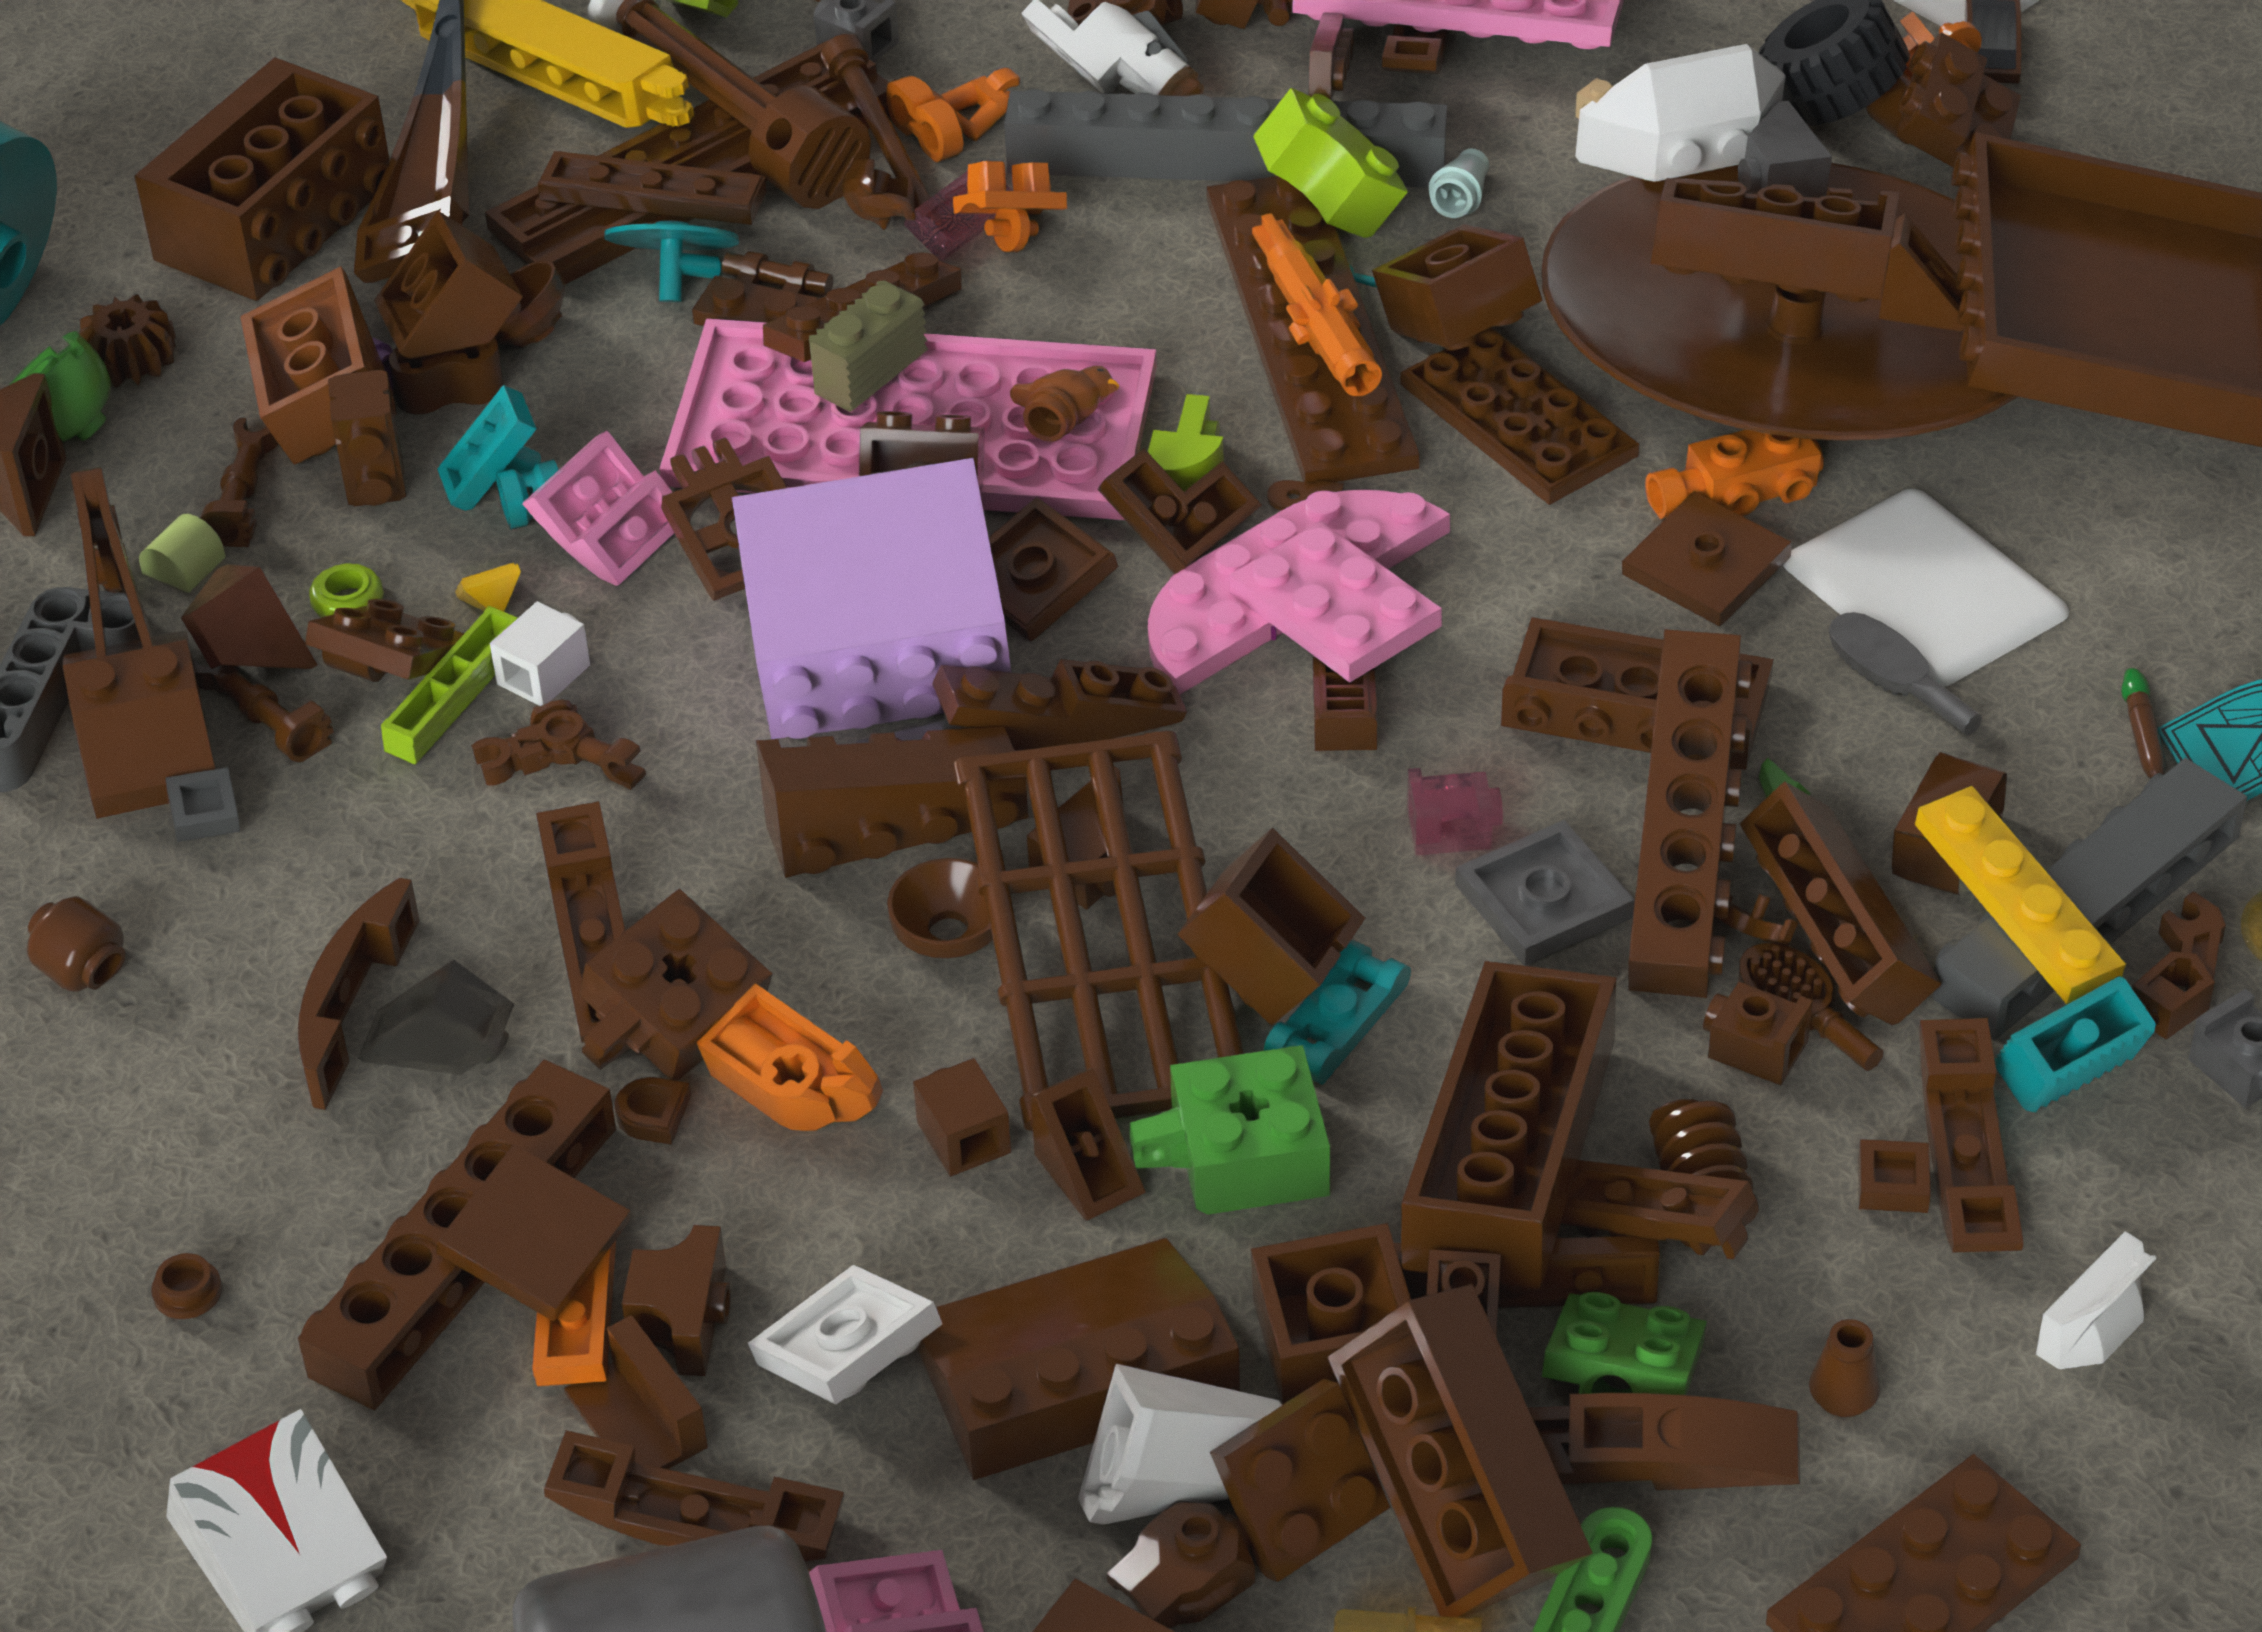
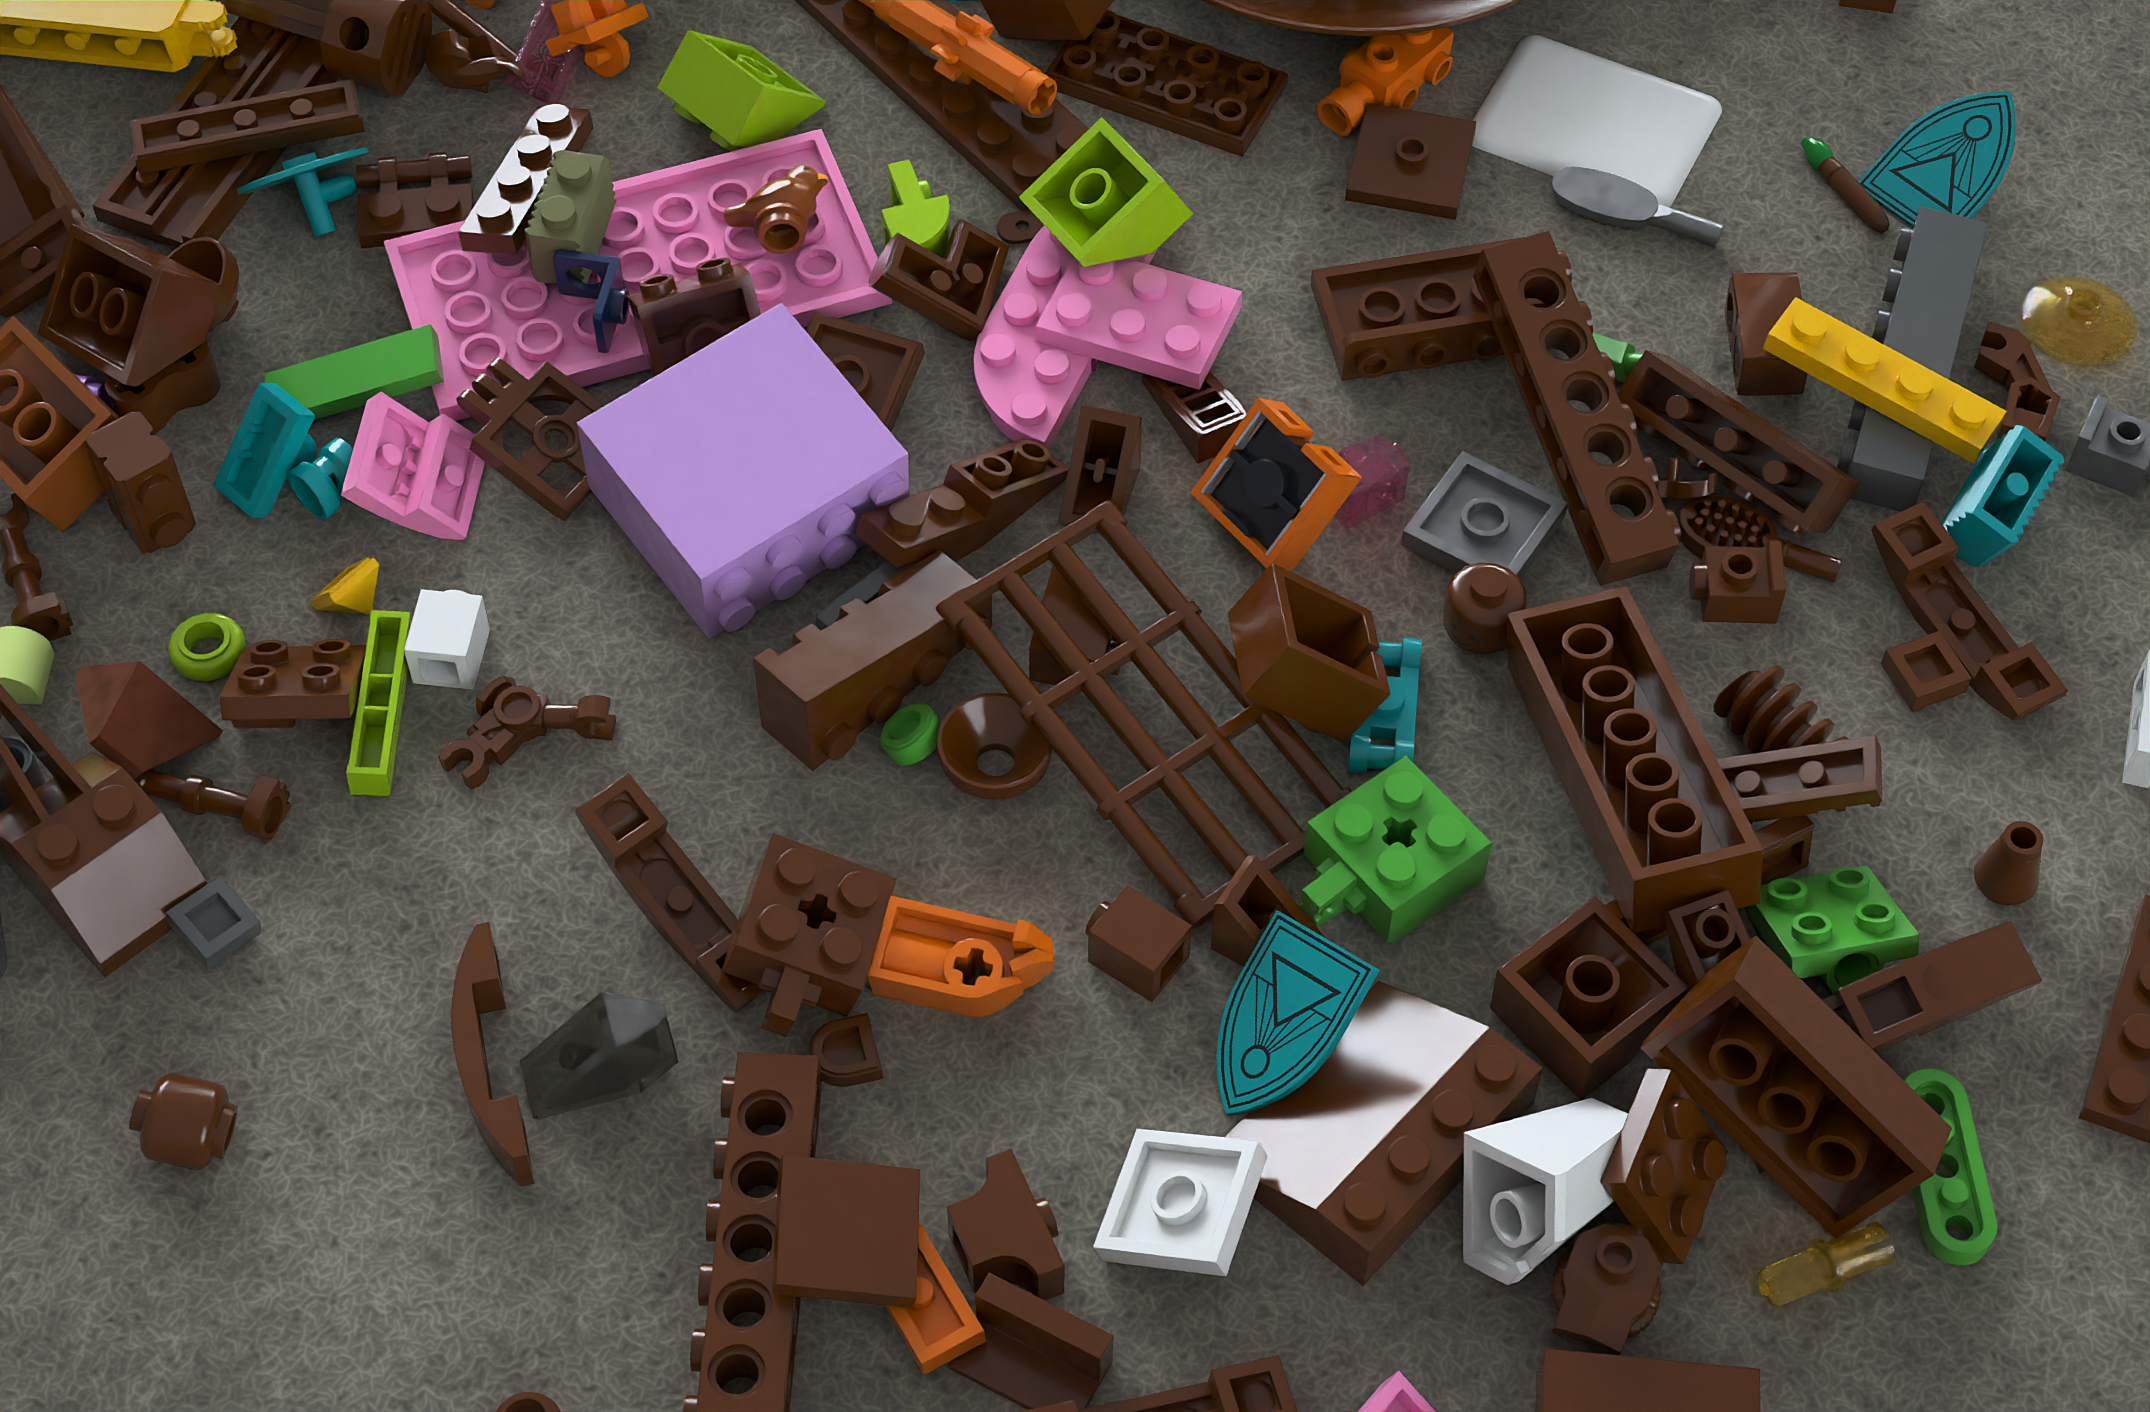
camera: 30 degrees left, 10 degrees up
none -> bright green tile [264,324,444,421]
none -> dark blue bracket [553,250,630,353]
none -> lime slope [657,30,826,151]
none -> bright green tile [879,703,942,766]
none -> lime slope [1019,117,1193,267]
none -> reddish brown slope [1058,404,1142,532]
none -> piece [1190,398,1362,571]
none -> teal shield [1216,910,1380,1115]
none -> reddish brown head [1443,562,1526,654]

